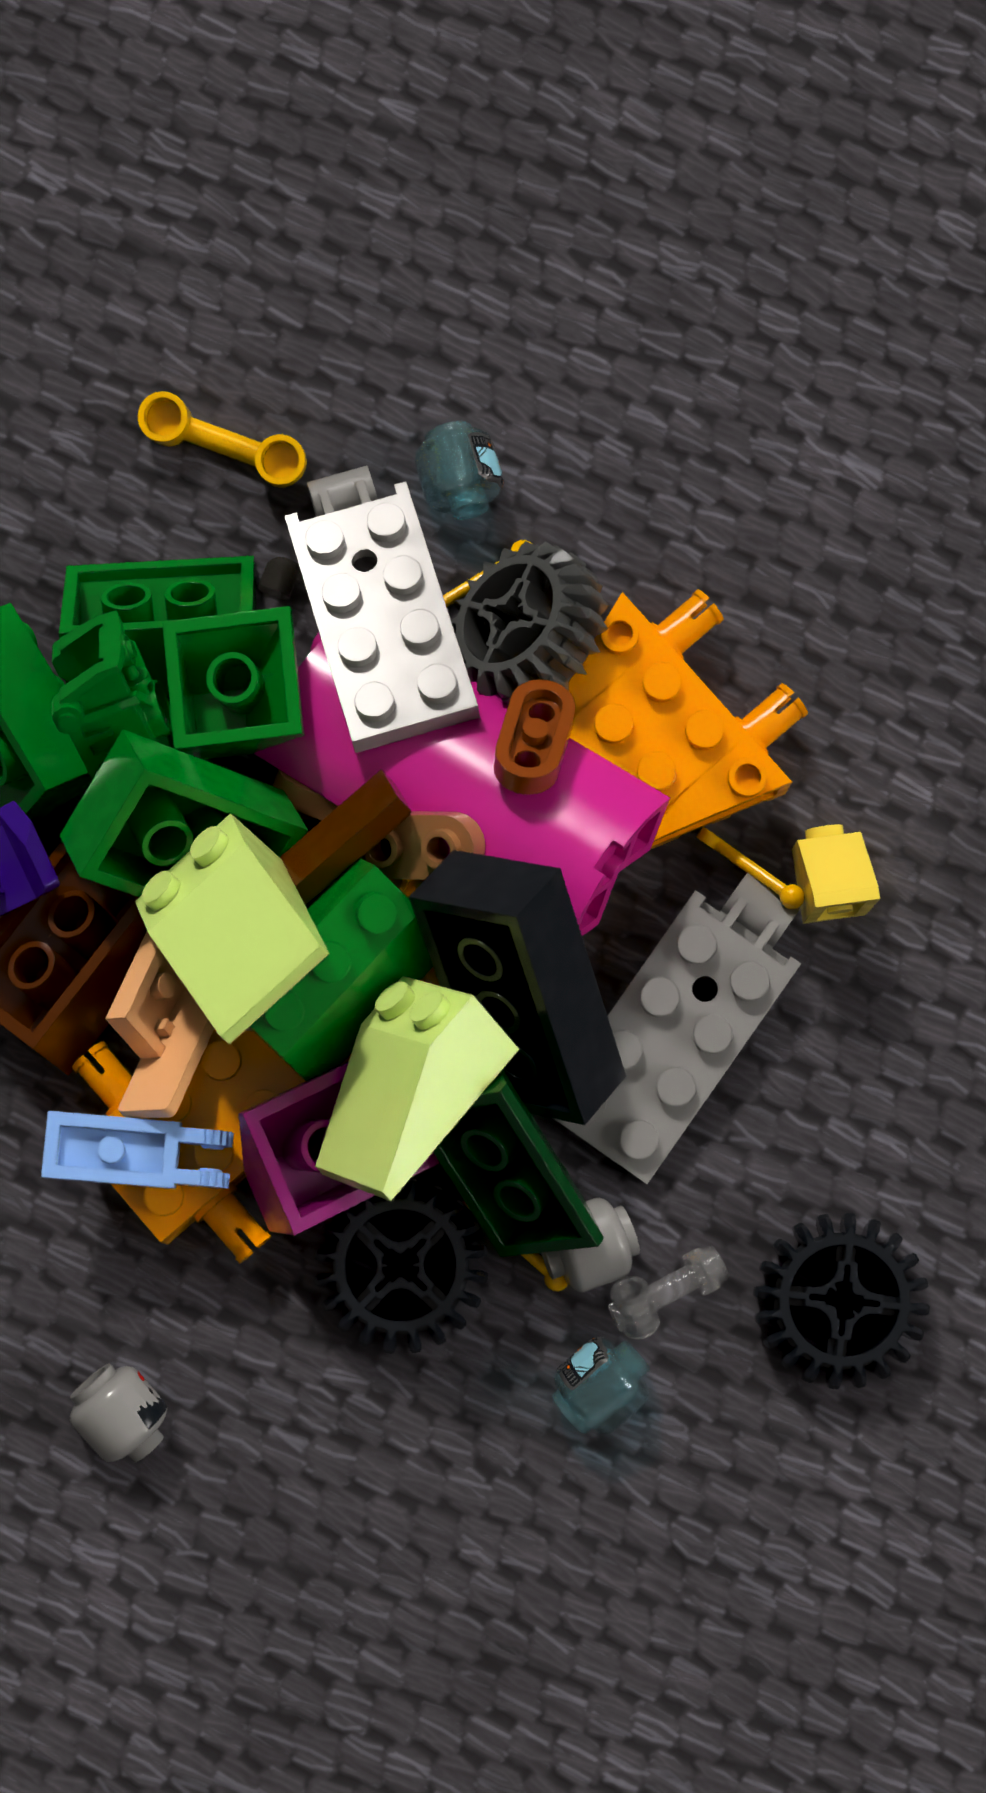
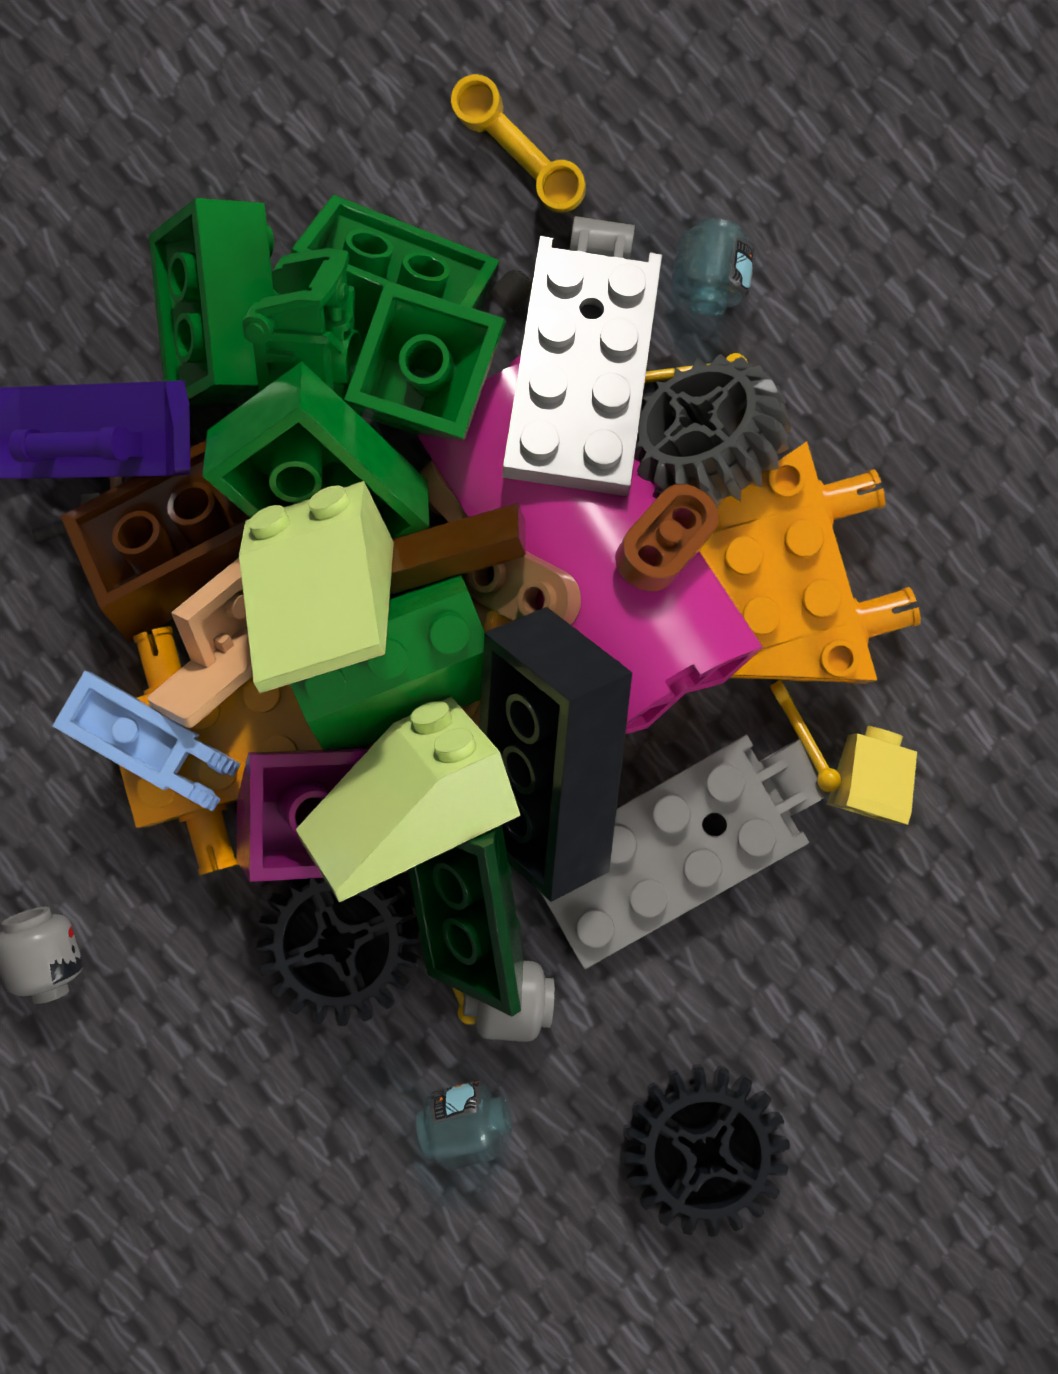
camera: 25 degrees right, 5 degrees up
clear bar [608,1245,729,1339] -> none

